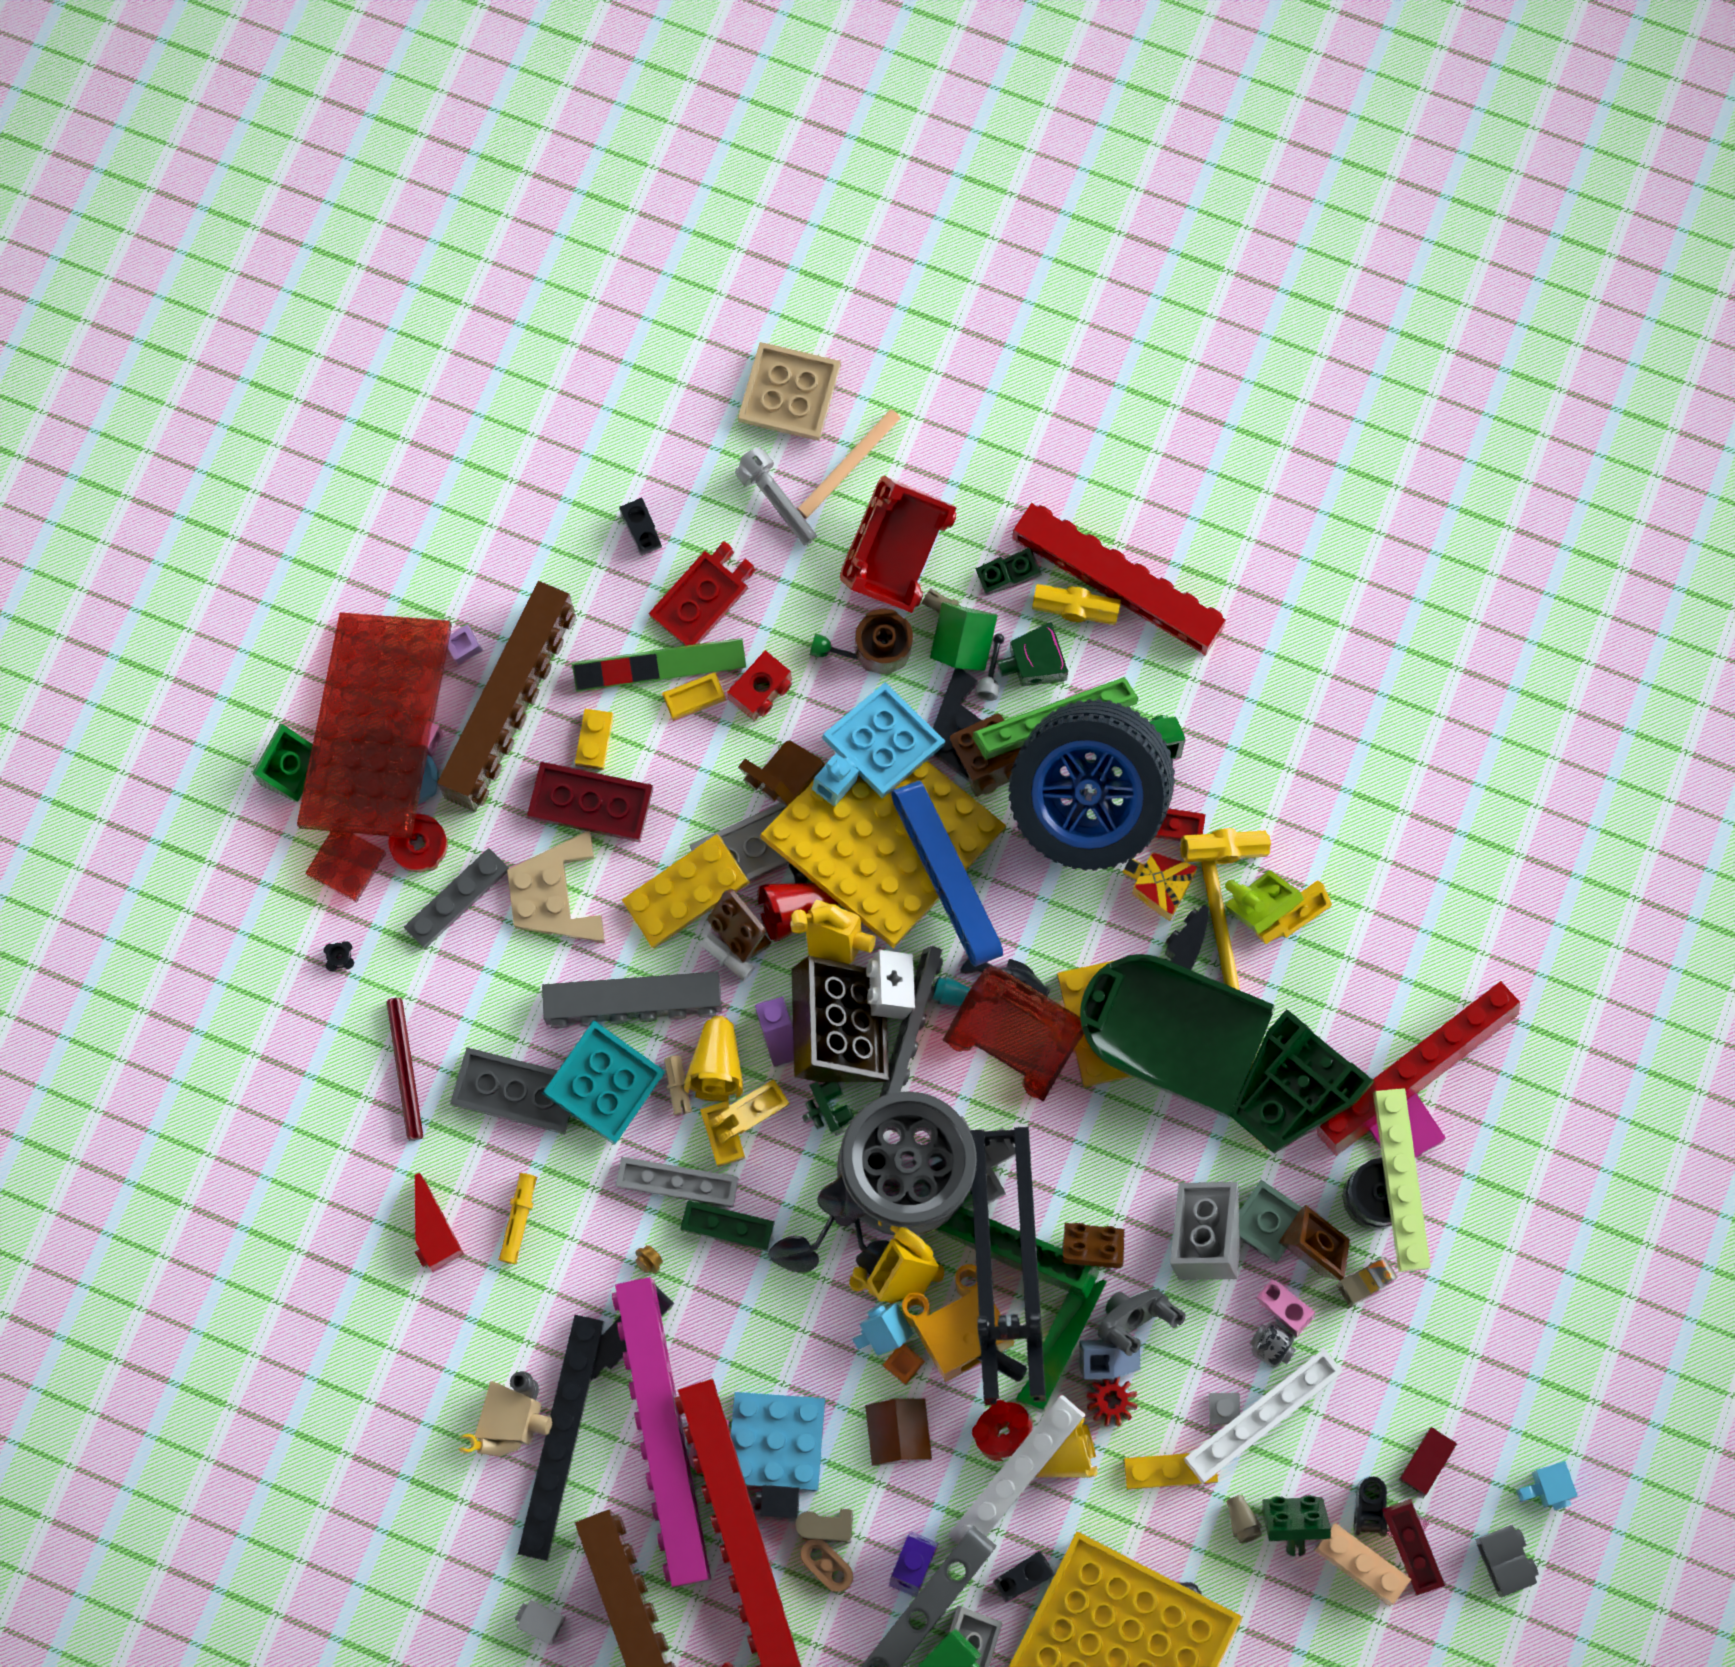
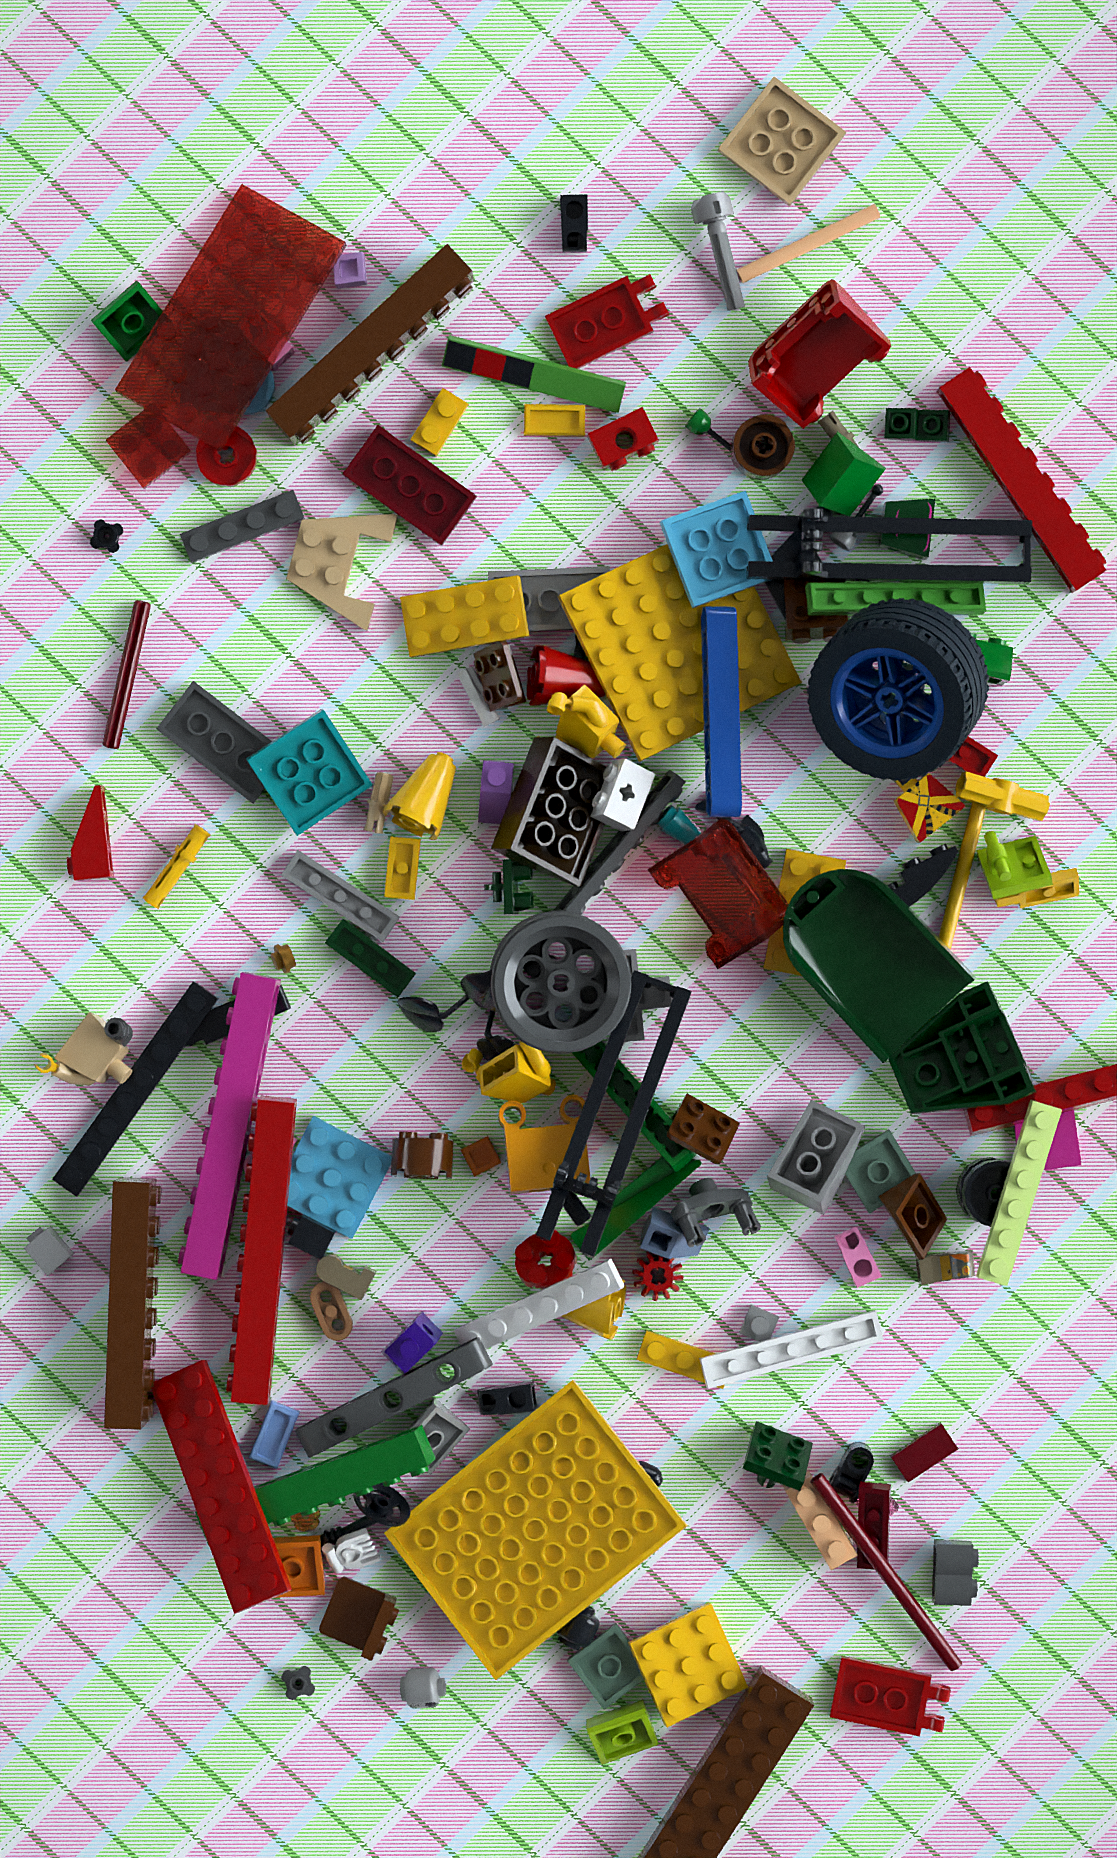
camera: 15 degrees right, 15 degrees up
dark grey brick [542,971,722,1029] -> none
yellow hinge [708,1079,790,1144] -> none
reddish brown bracket [738,740,825,806] -> none
medium azure brick [812,753,859,807] -> none
medium azure brick [852,1303,914,1356] -> none
reddish brown slope [865,1398,932,1466] -> none
yellow piece [1032,584,1121,625] -> none
dark tan cone [1226,1495,1262,1544] -> none
flat silver head [1249,1322,1296,1368] -> none
medium azure brick [1516,1461,1578,1511] -> none
none -> reddish brown brick [391,1132,454,1179]
none -> black piece [746,508,1032,584]
none -> dark red piece [810,1473,962,1672]

